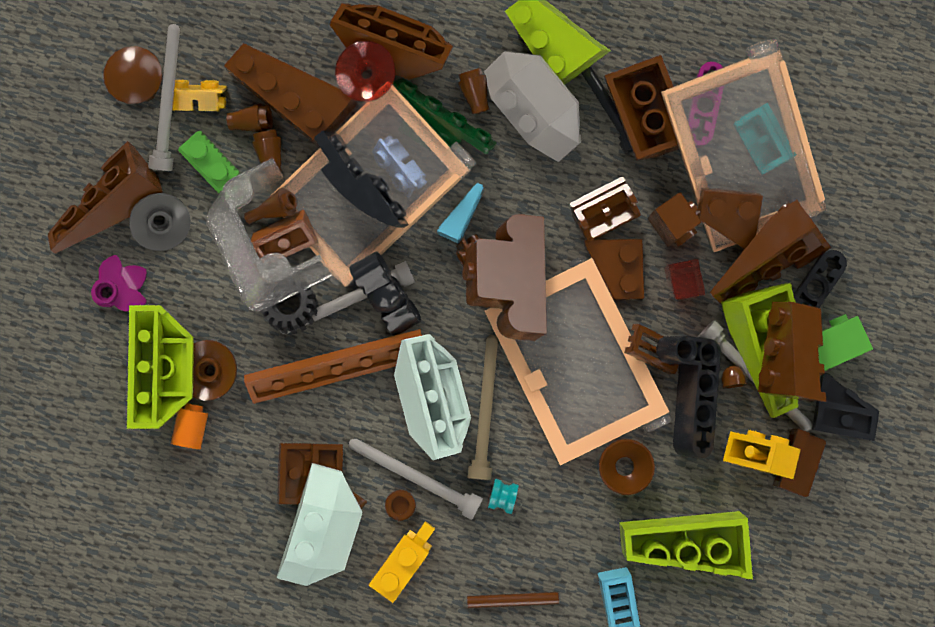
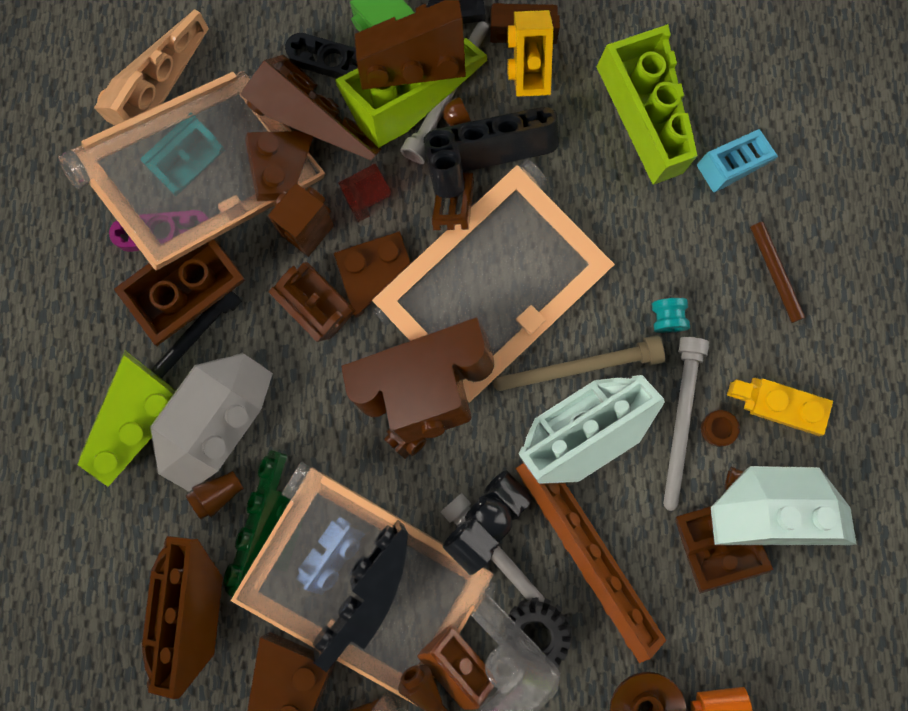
camera: 100 degrees left, 5 degrees down
clear red dish [335,41,395,102] -> none
medium azure slope [437,183,484,243] -> none
reddish brown piece [599,439,655,495] -> none
none -> light nougat wedge [94,9,209,125]

